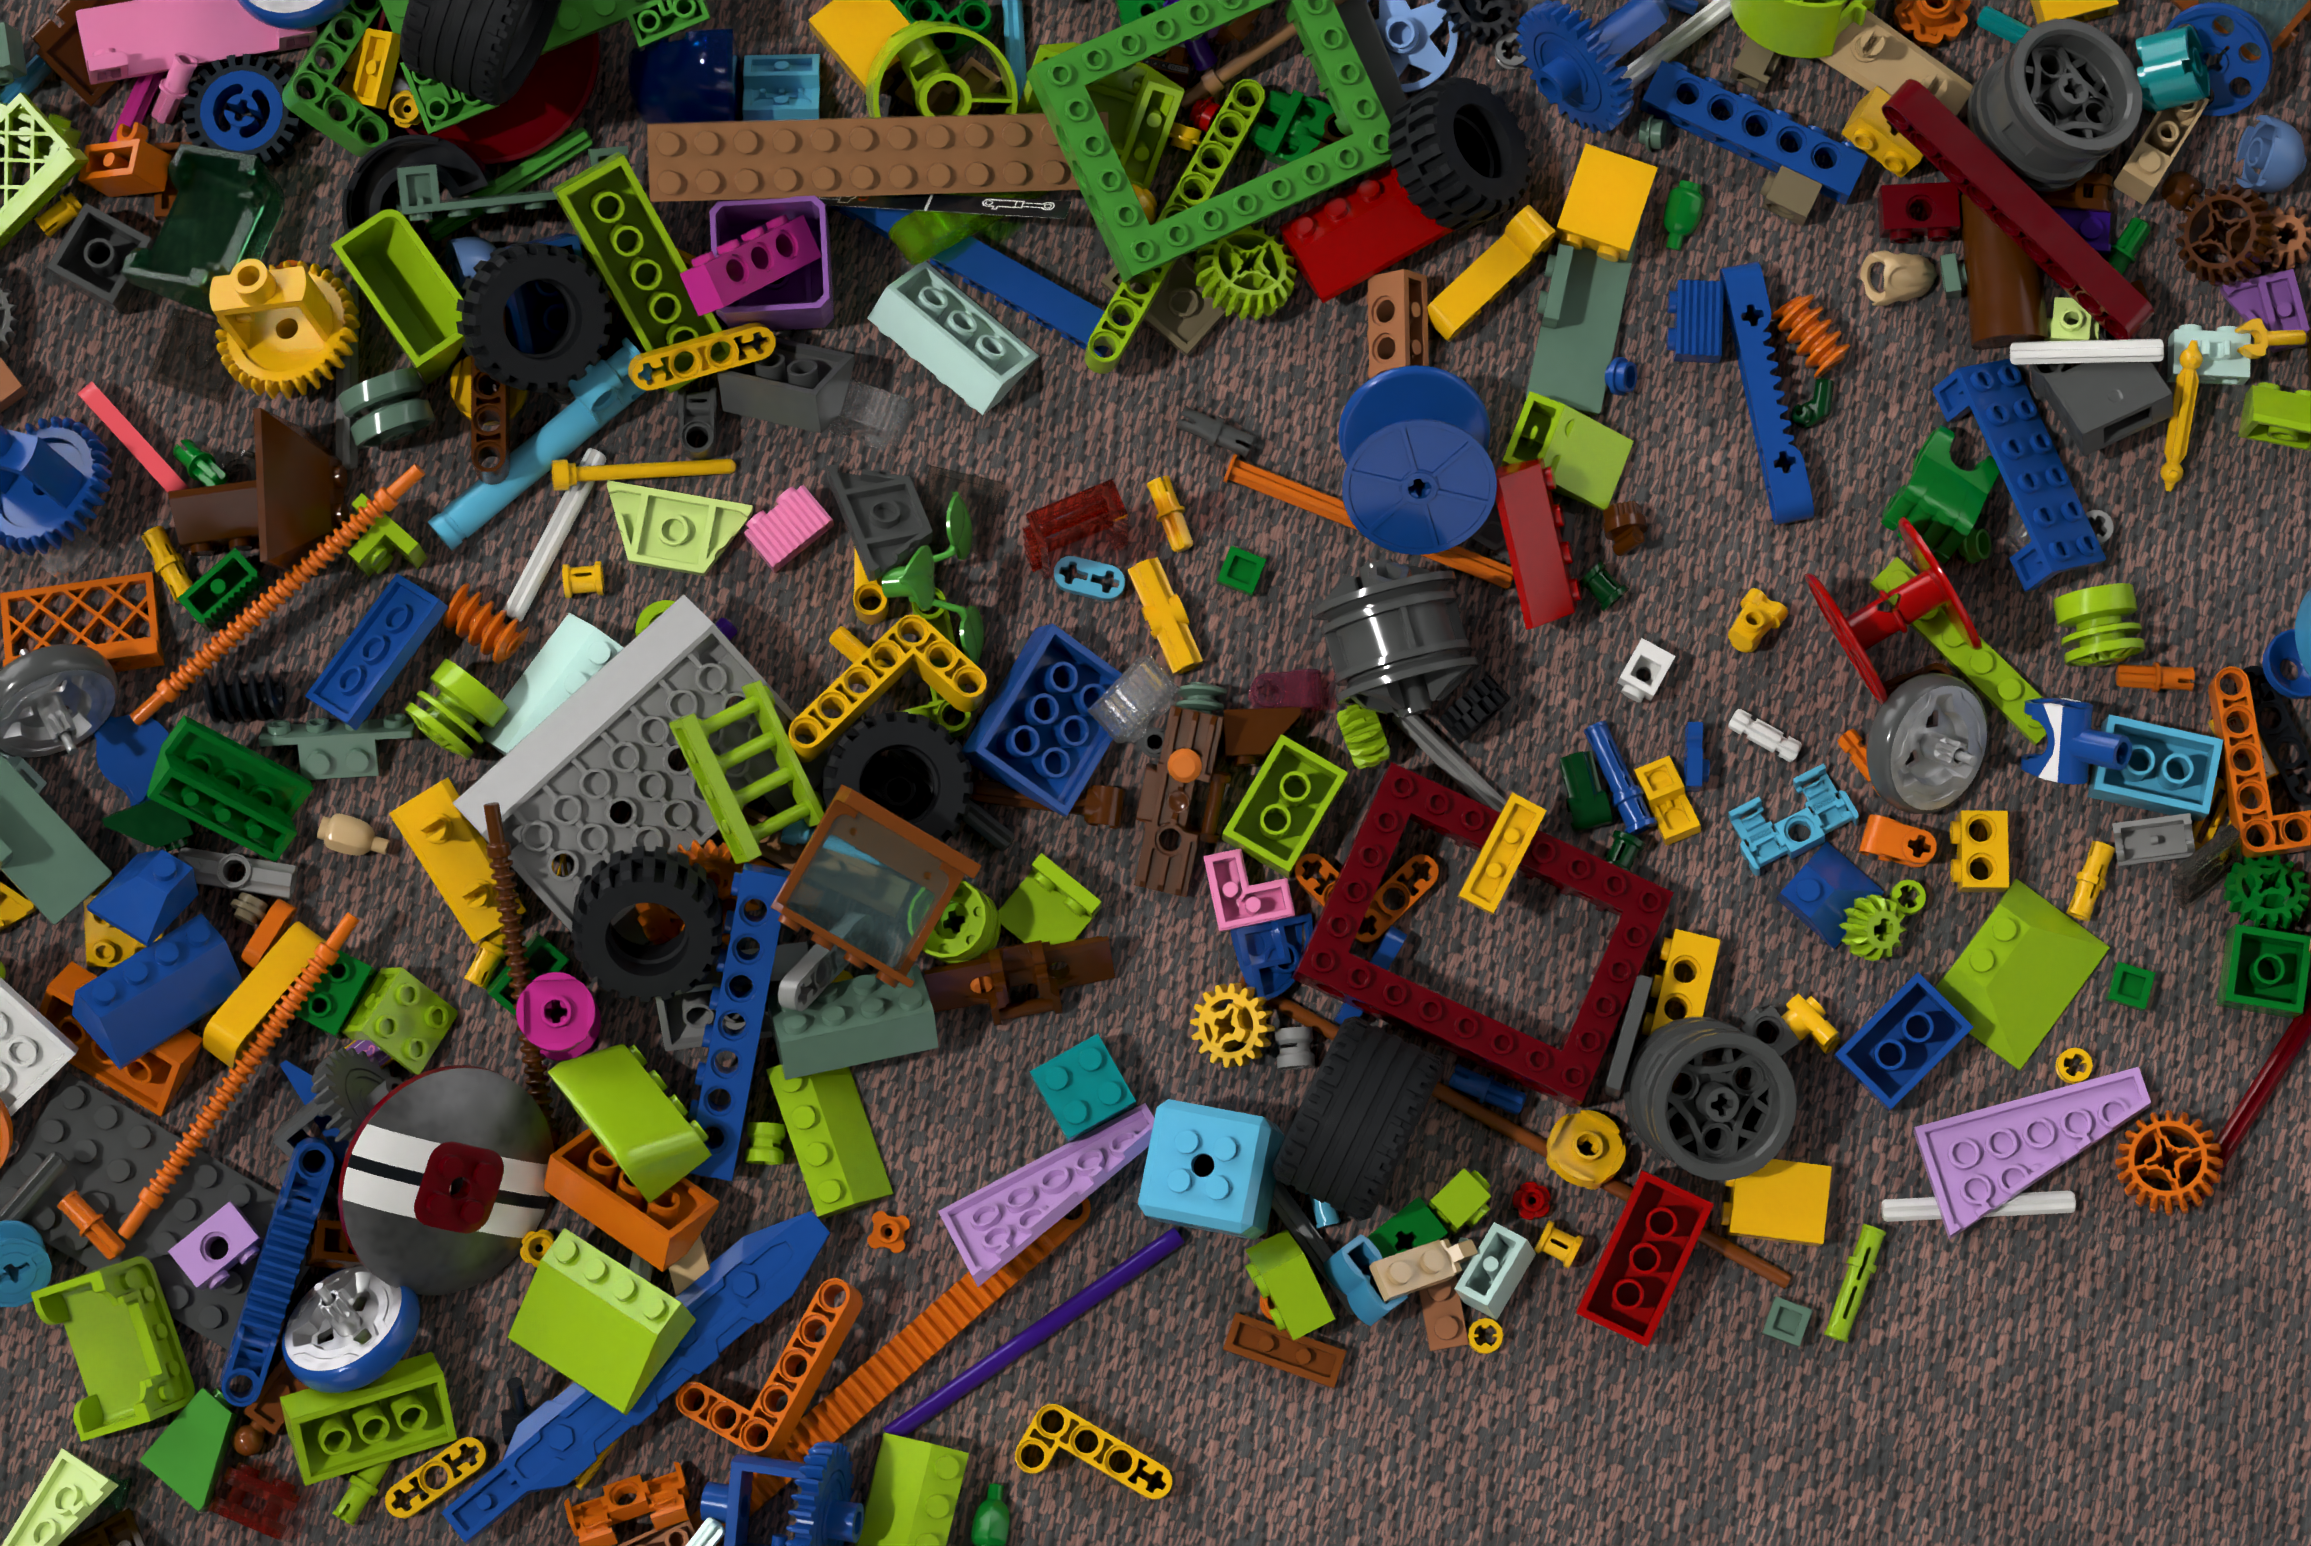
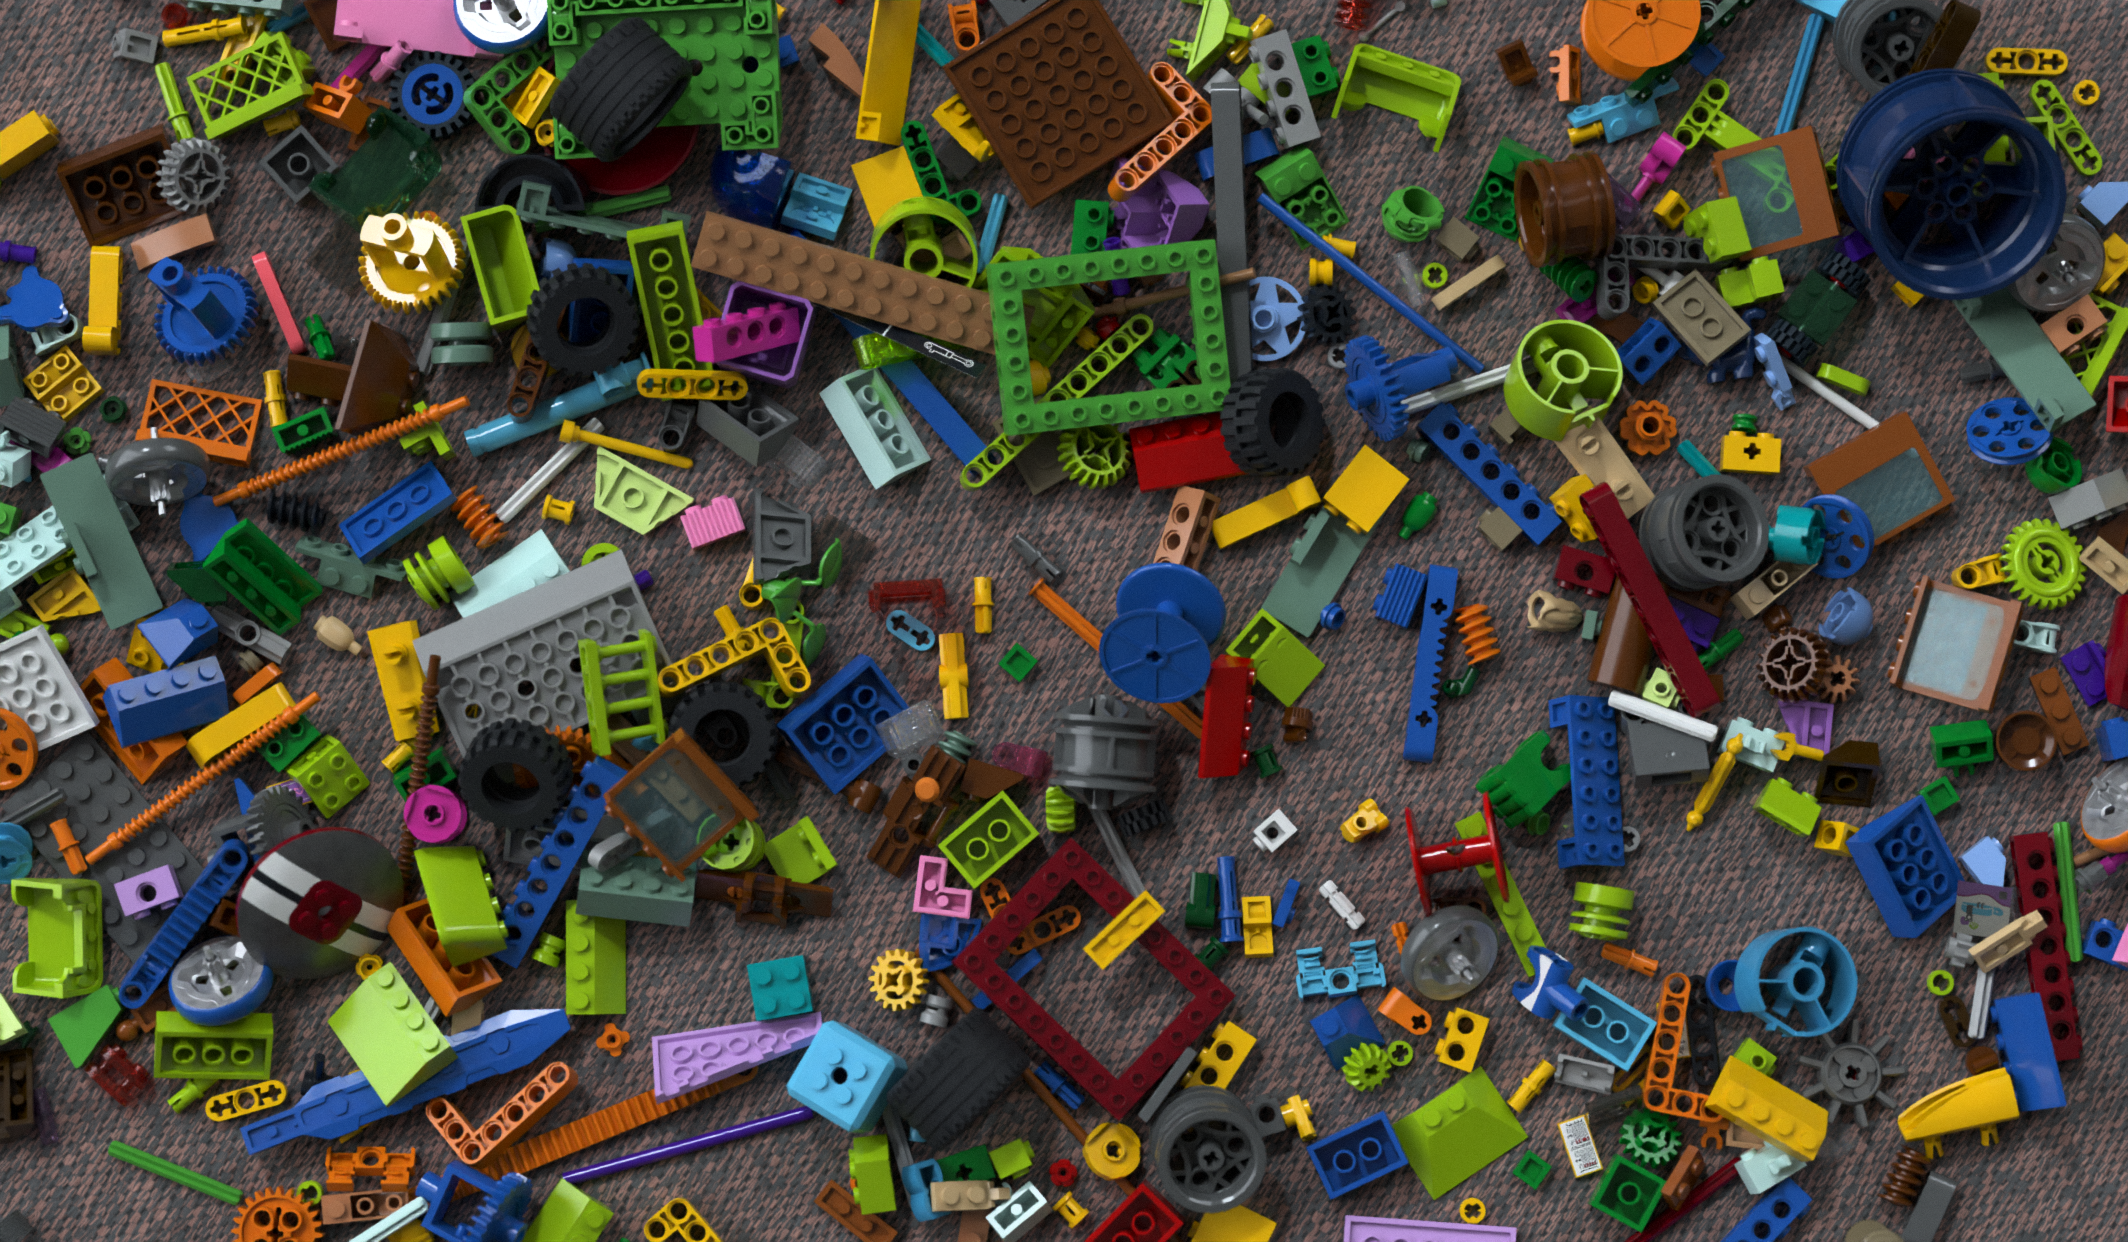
camera: 20 degrees right, 5 degrees up
none -> tile [1557,1114,1603,1178]

